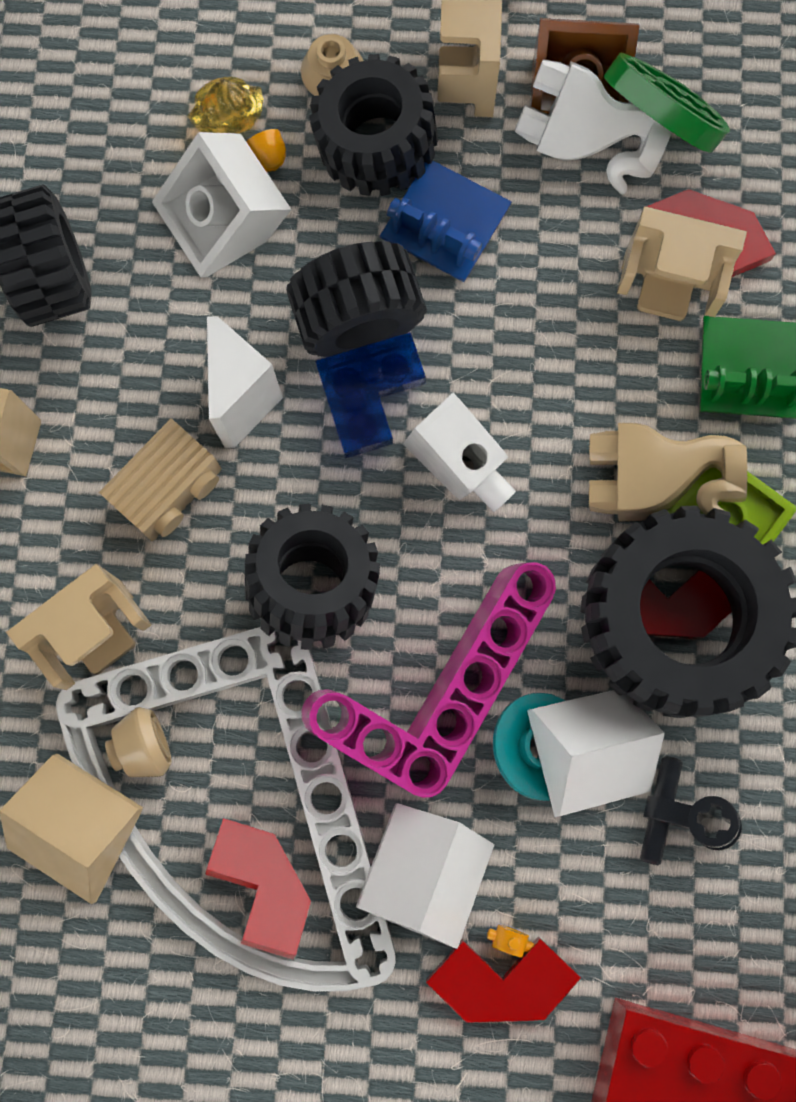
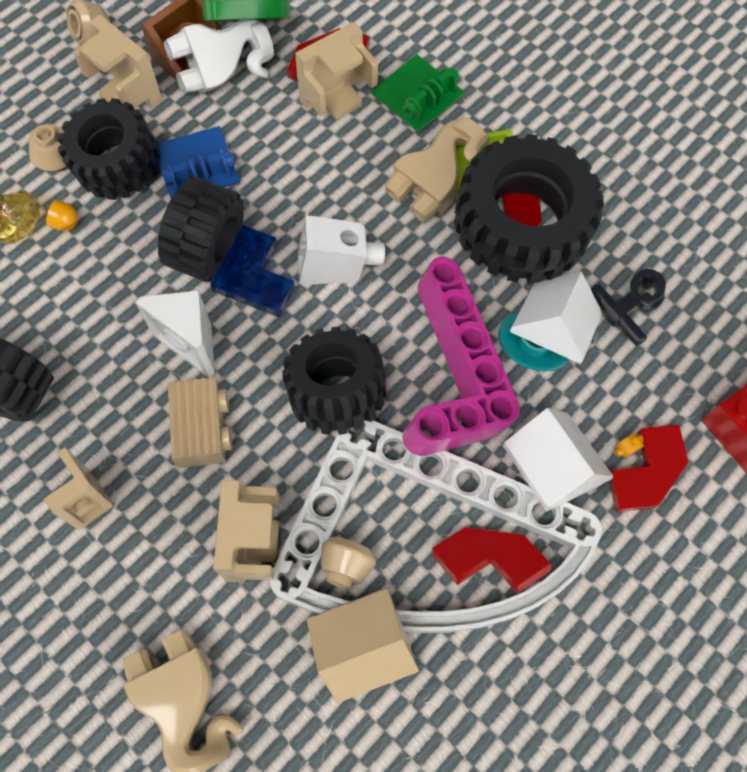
camera: 55 degrees left, 10 degrees down
white slope [152,132,292,277] -> none

